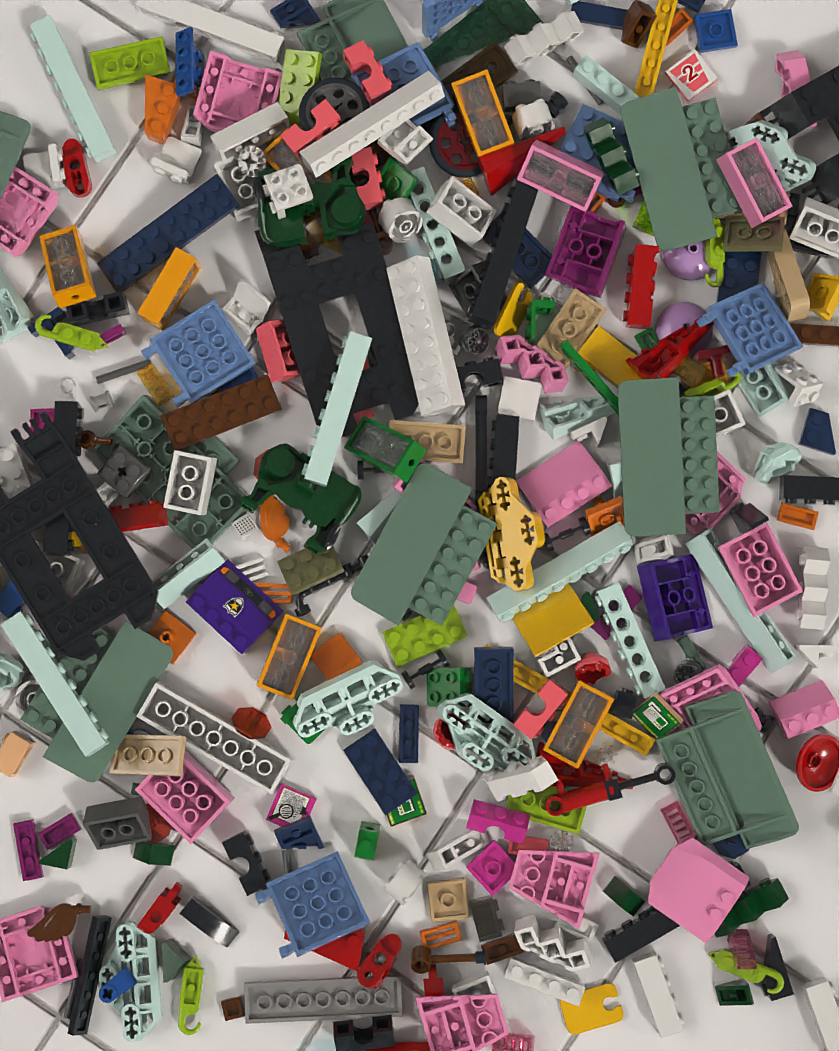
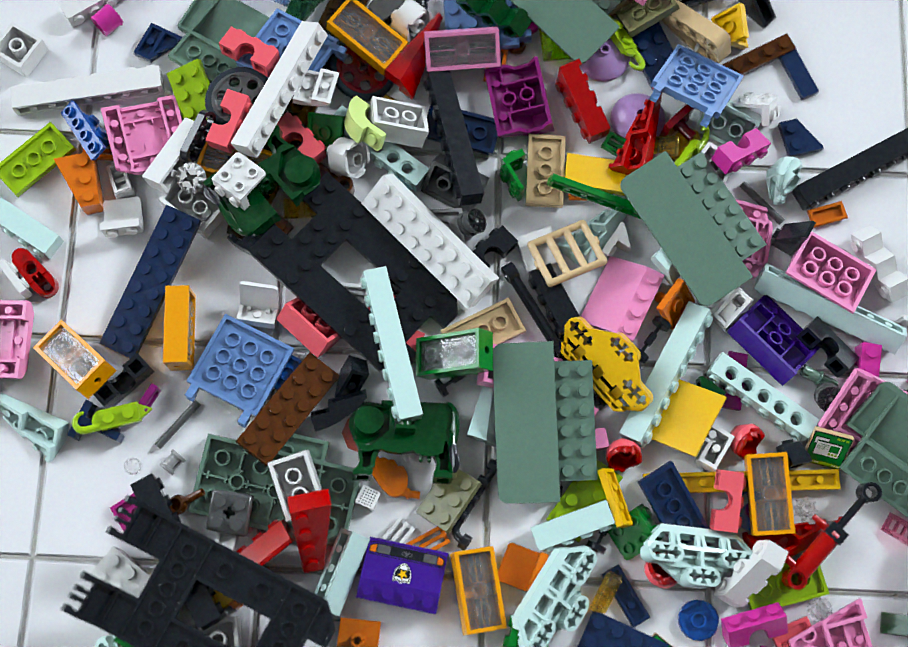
camera: 40 degrees left, 10 degrees down
clear yellow slope [137,363,175,407] -> none
yellow piece [494,282,533,338] -> none
bright pink brick [495,335,569,394] -> none
none -> black beam [180,110,216,162]
none -> red wedge [287,489,331,574]
none -> black slope [311,389,367,432]
none -> black slope [334,355,370,397]
none -> yellowish green arch [344,96,387,151]
none -> tan bar [527,220,607,287]
none -> light aqua brick [530,500,615,553]
none -> clear yellow slope [590,571,623,613]
none -> yellow tile [597,468,633,528]
none -> red hair [606,438,642,472]
none -> blue tile [678,600,719,641]
none -> dark pink arch [711,128,771,175]
none -> dark grey piece [739,181,785,225]
none -> black arch [796,316,859,378]

